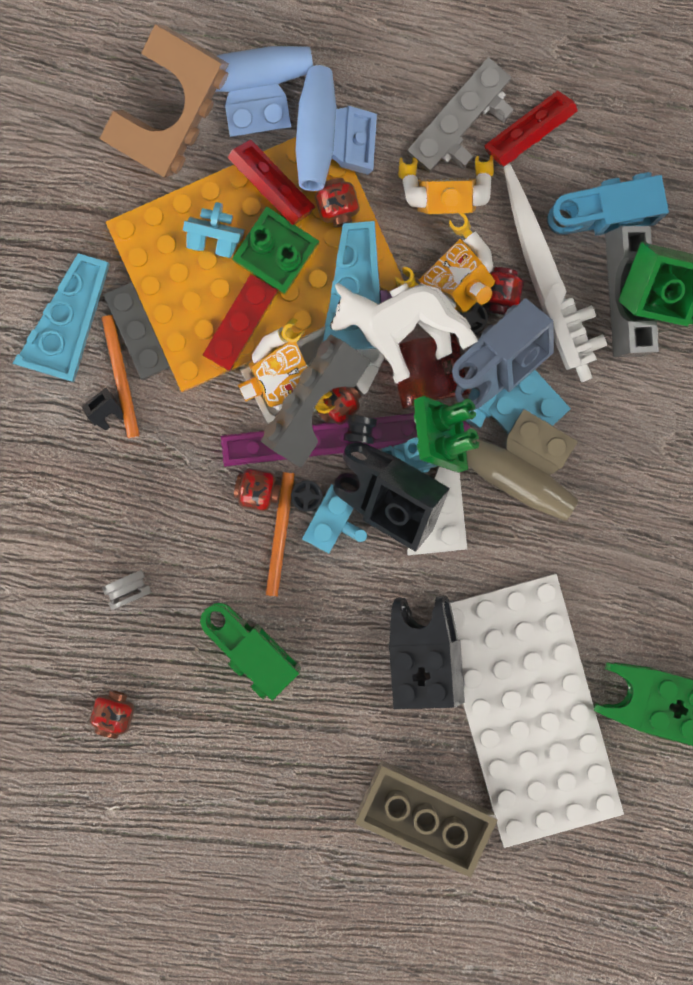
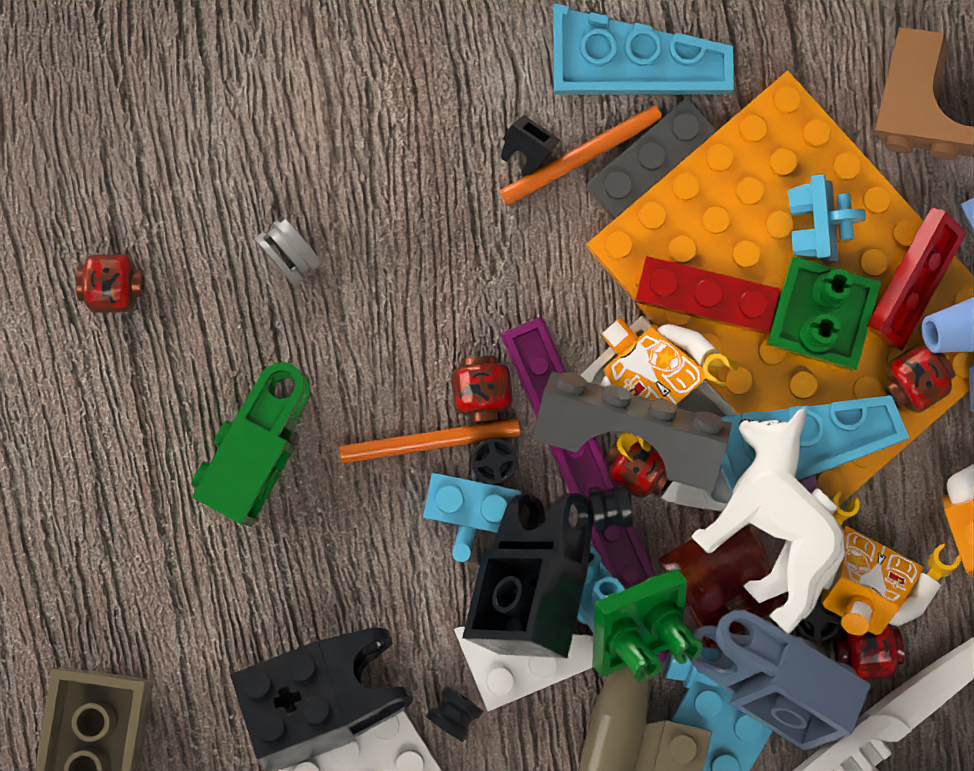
camera: 75 degrees right, 5 degrees down
none -> black wheel [426,685,484,742]

